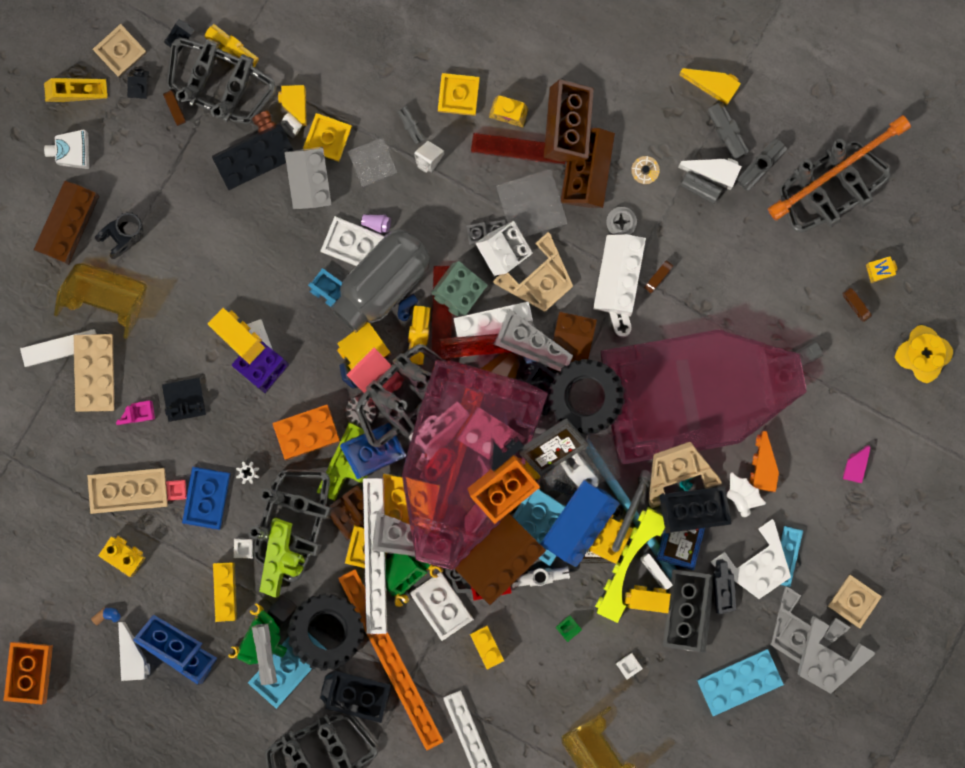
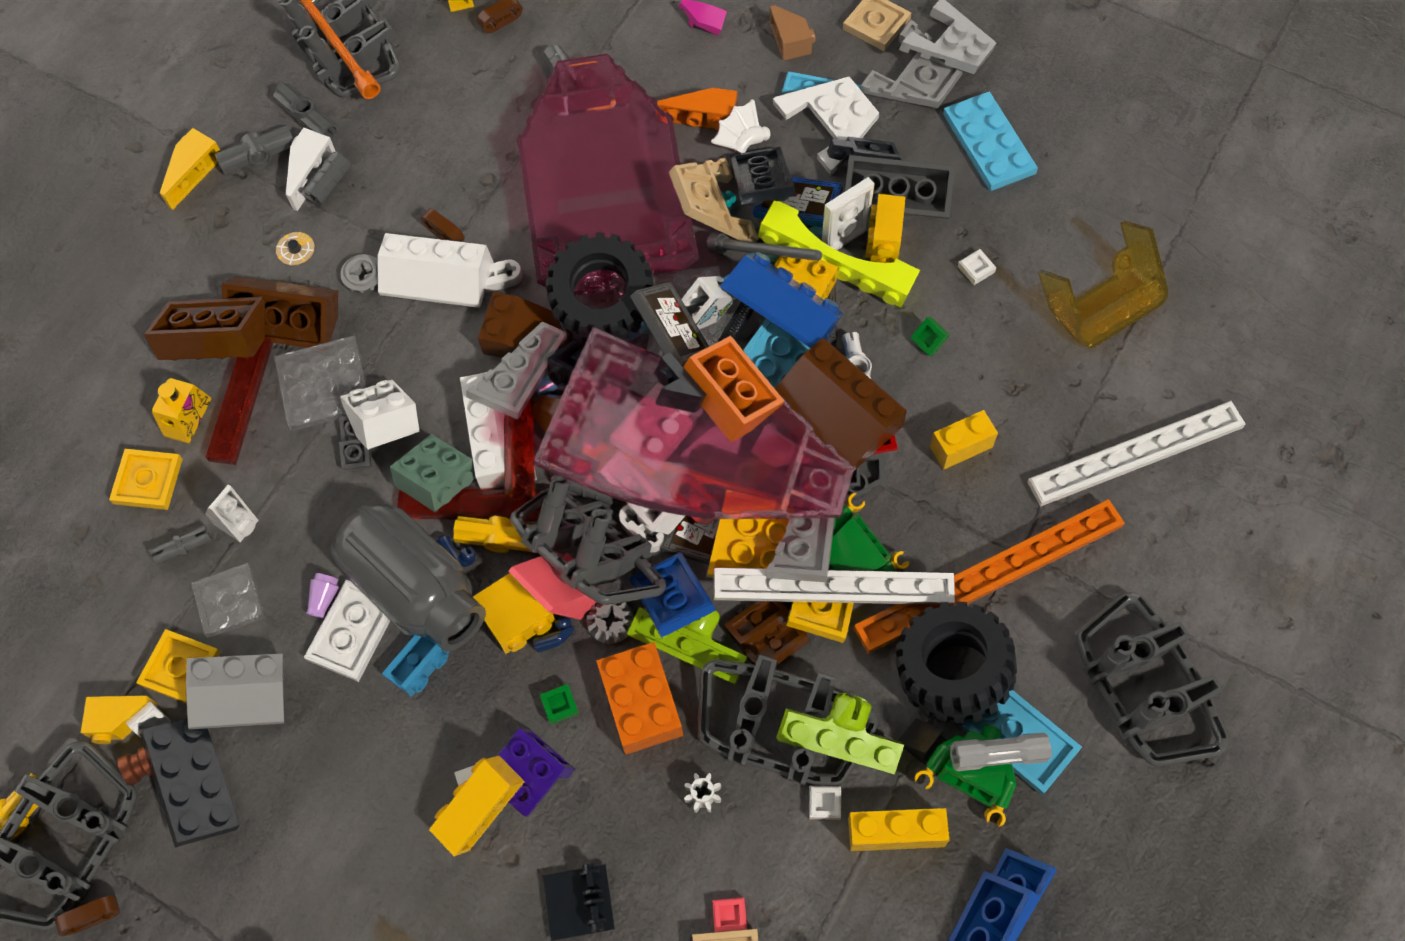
camera: 90 degrees left, 20 degrees down
blue tile [182,467,231,530] -> none
black slope [320,671,391,723] -> none
white tile [410,572,474,641] -> none
tan wing [493,232,573,312] -> none
none -> green plate [540,684,579,725]
none -> medium nougat slope [770,5,815,61]

